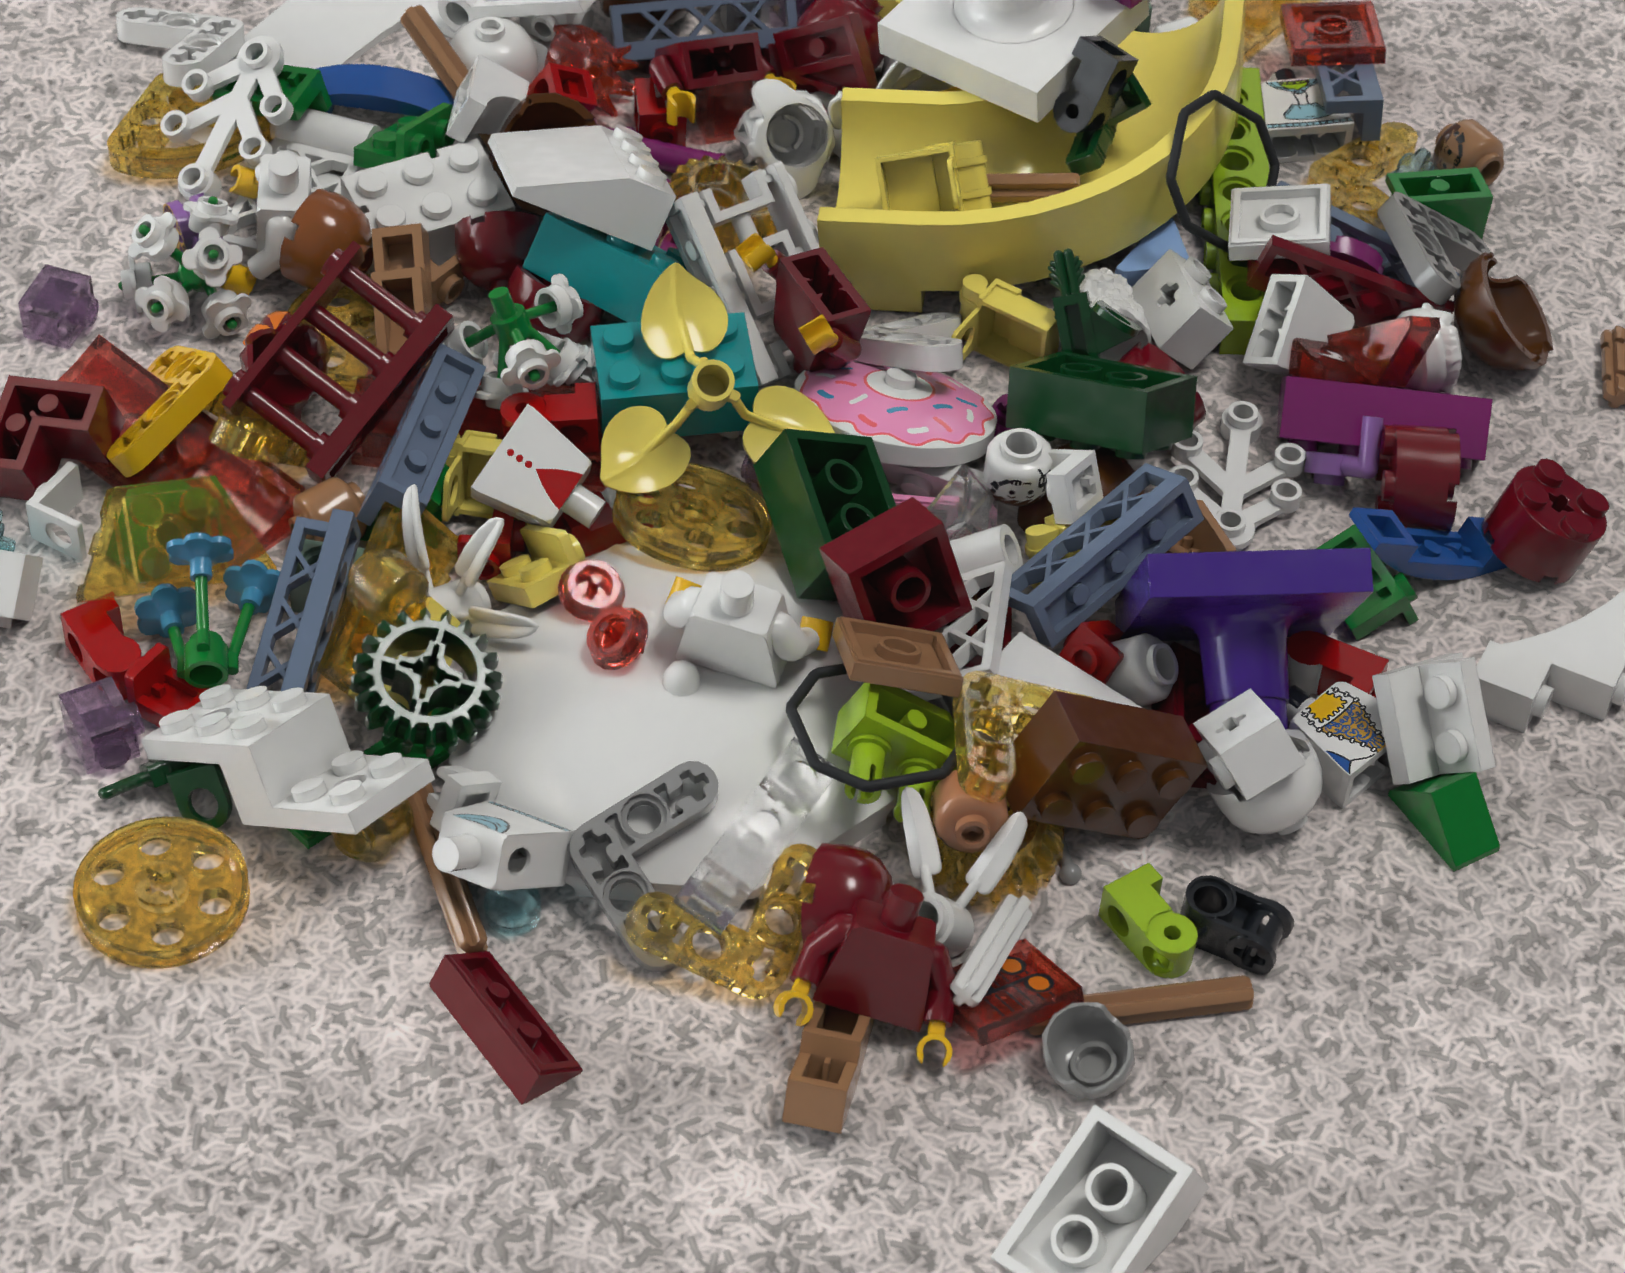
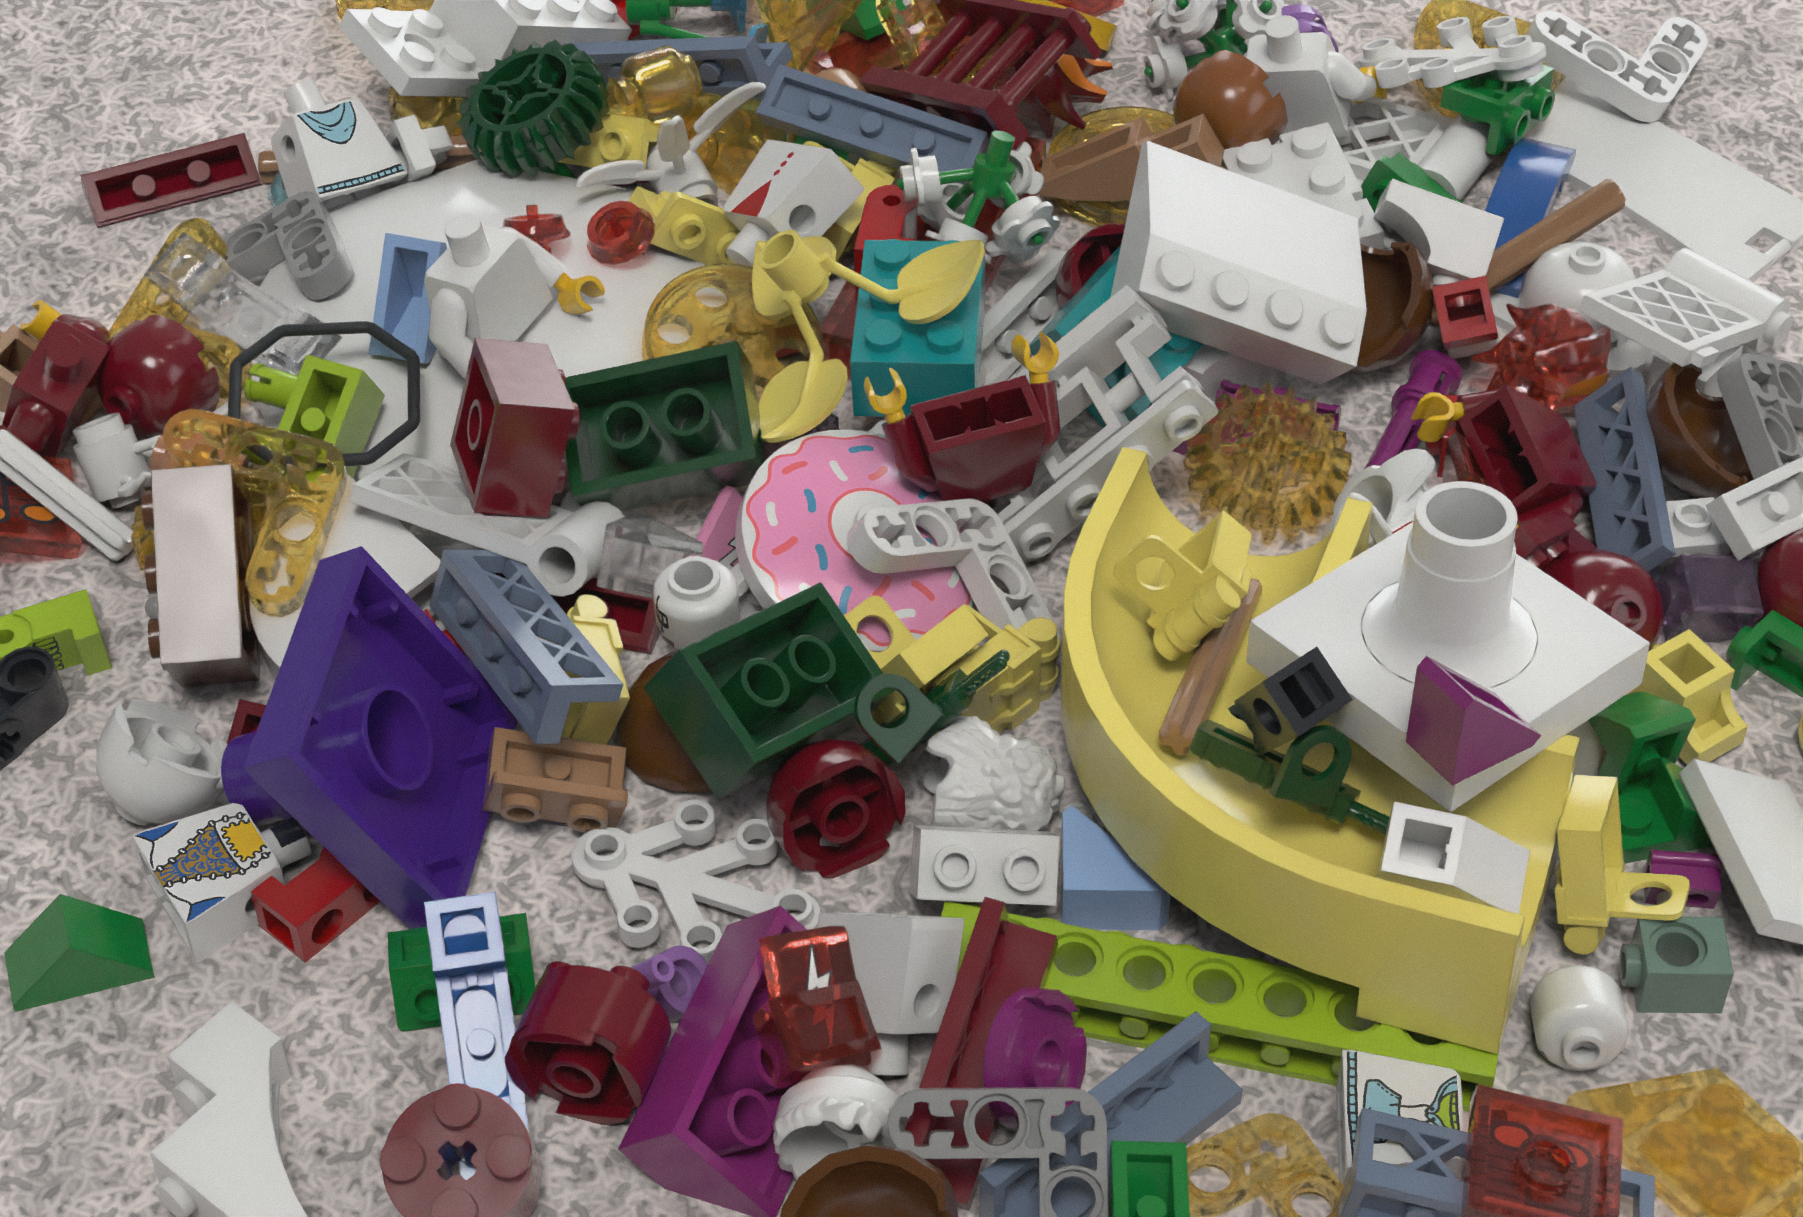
camera: 105 degrees right, 0 degrees up
medium nougat tile [832,616,964,698] -> none
white bracket [1046,449,1104,524] -> none
black piece [1166,90,1280,253] -> none
white brick [1193,688,1306,801] -> none
white tile [1228,184,1331,261] -> none
white bracket [1372,652,1496,785] -> none
none -> light blue slope [369,233,447,364]
none -> light yellow piece [845,596,989,725]
none -> white slope [1377,802,1530,914]

